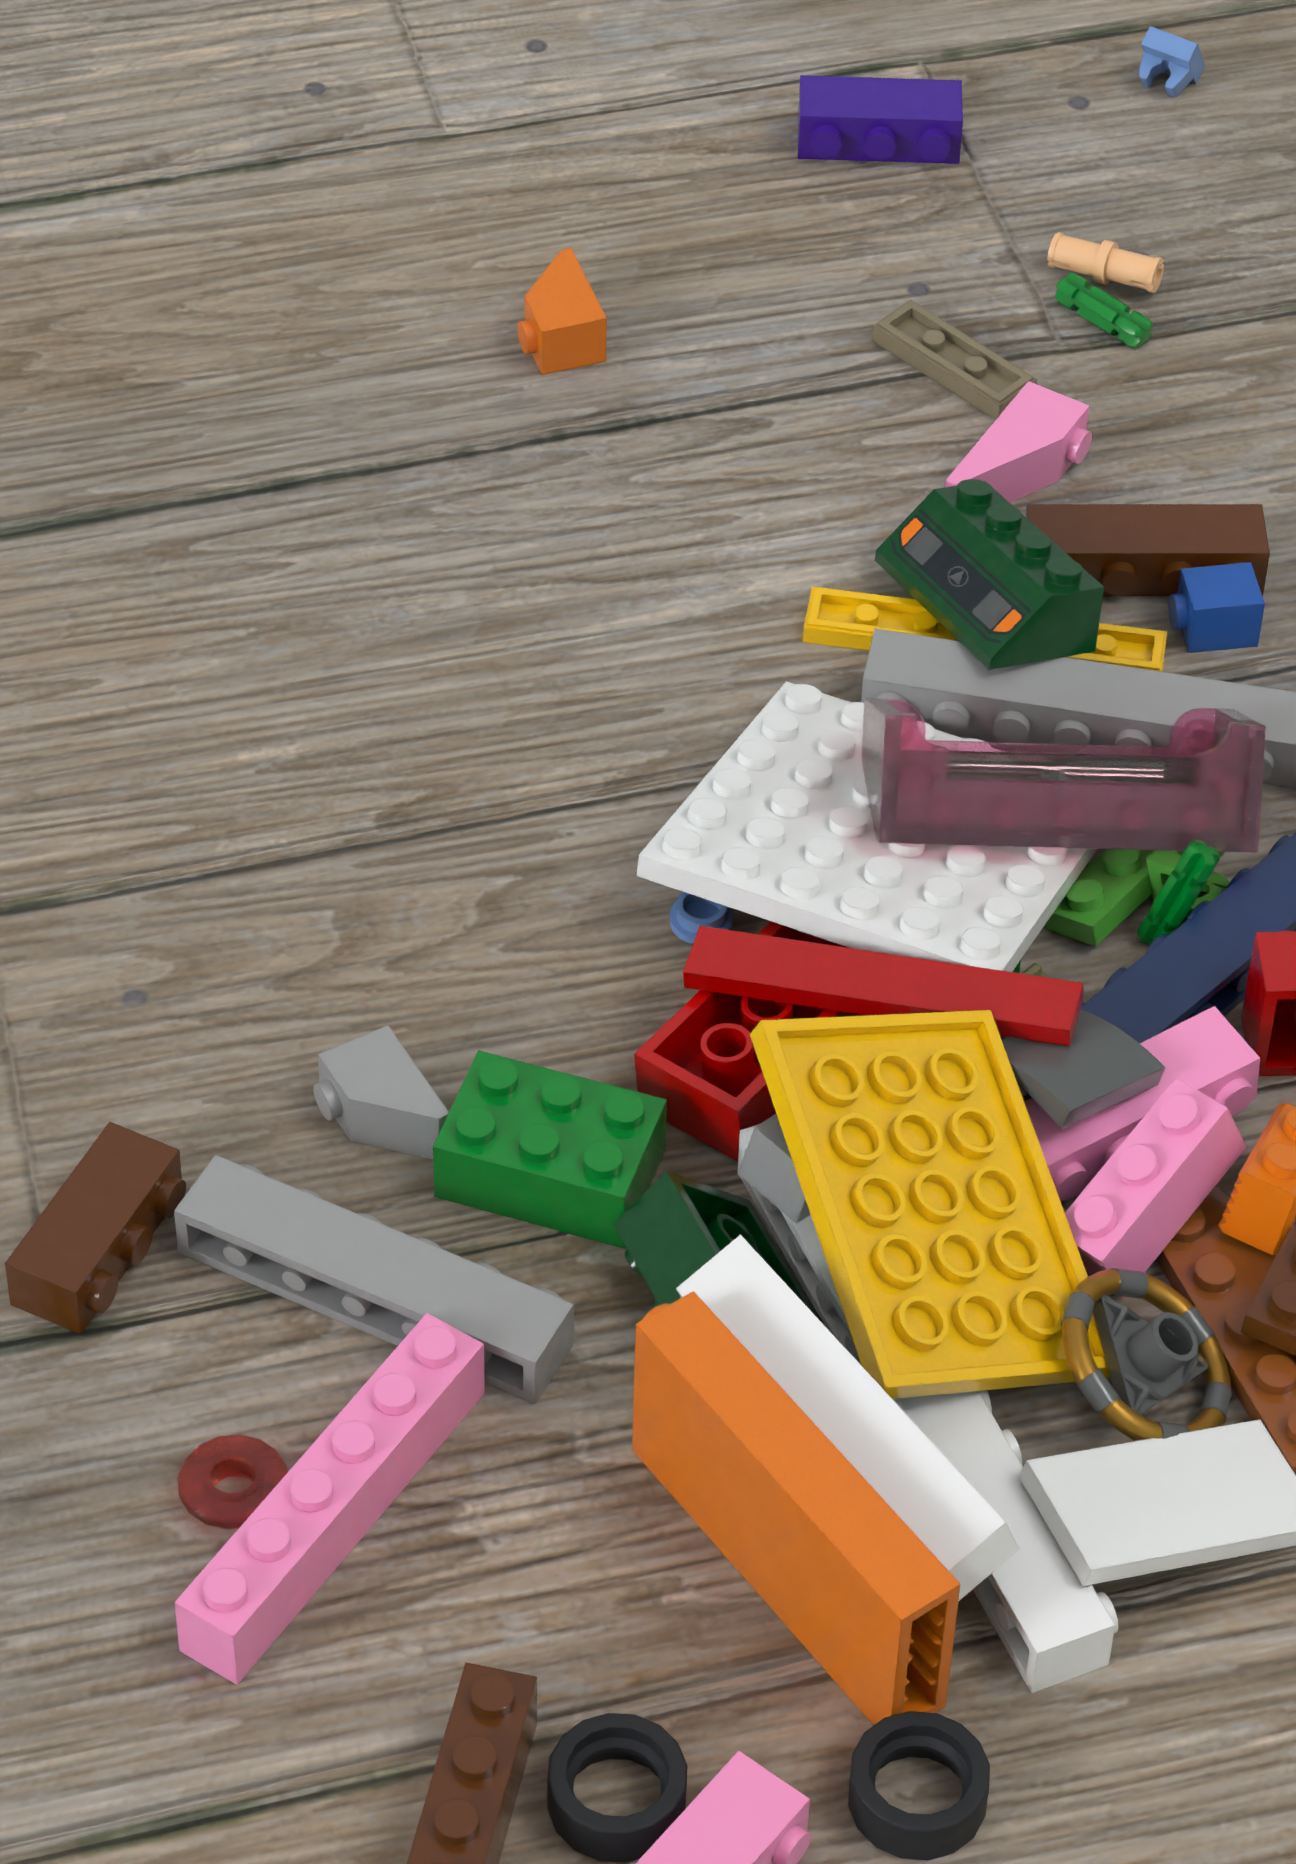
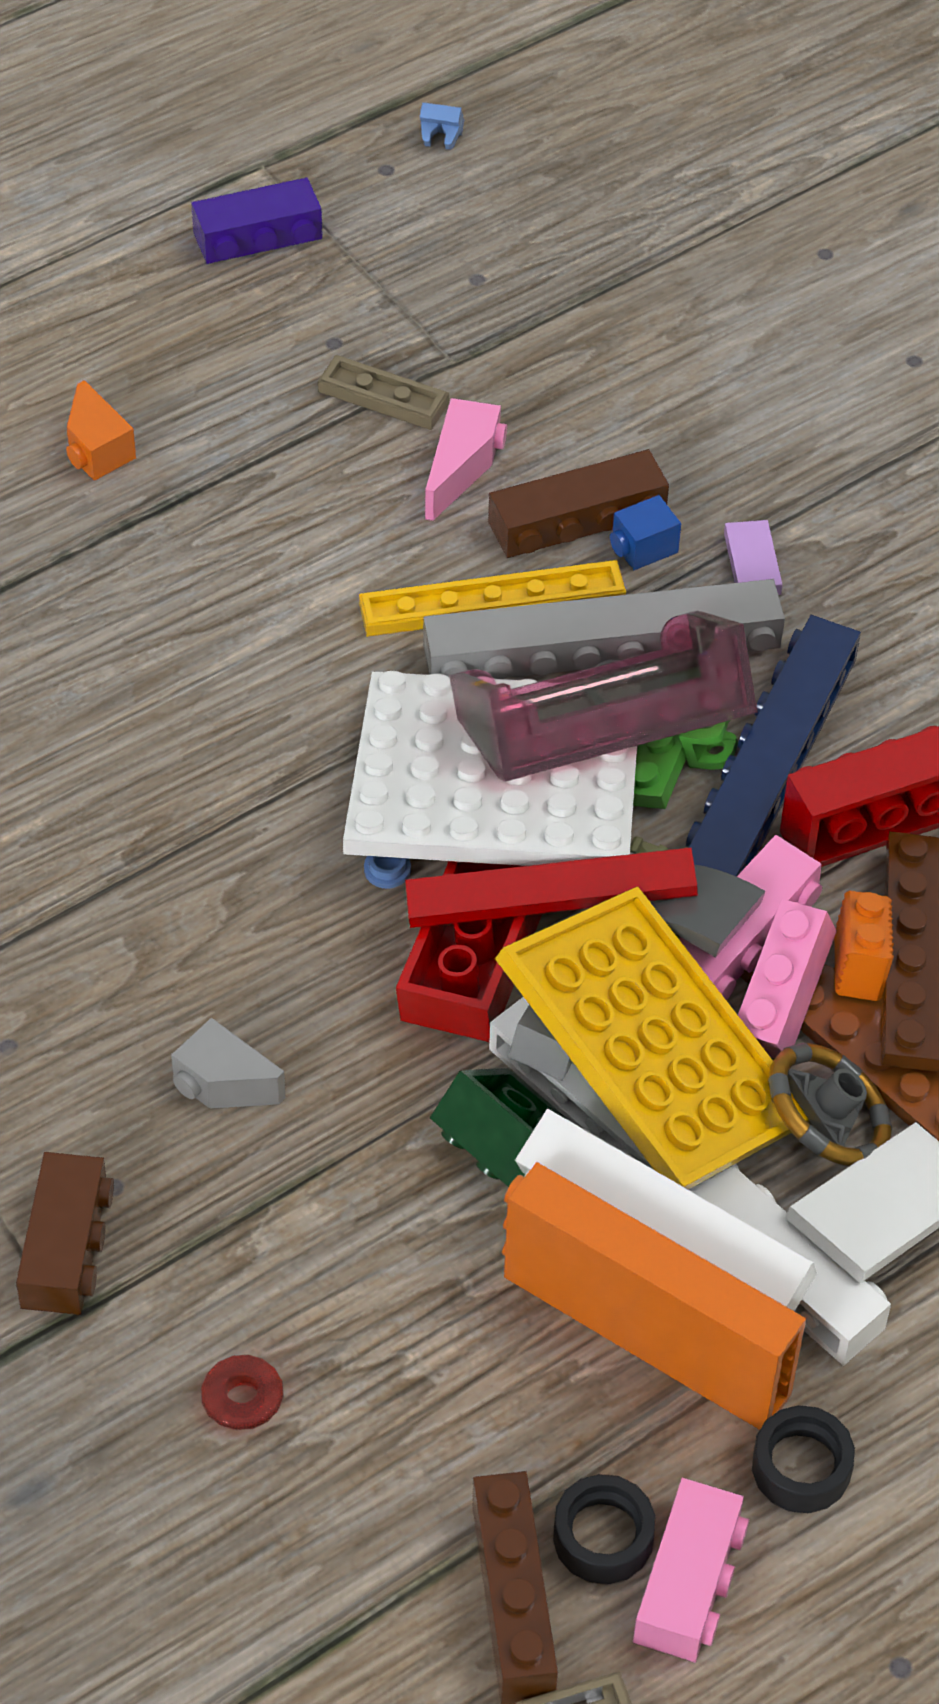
camera: 20 degrees left, 5 degrees up
light grey brick [174,1155,574,1404] -> none
bright pink brick [174,1313,485,1685] -> none
green brick [433,1050,667,1249] -> none
dark green slope [875,479,1104,670] -> none
light nougat pin [1047,232,1164,293] -> none
green axle [1055,273,1153,349] -> none
green axle [1137,840,1220,945] -> none

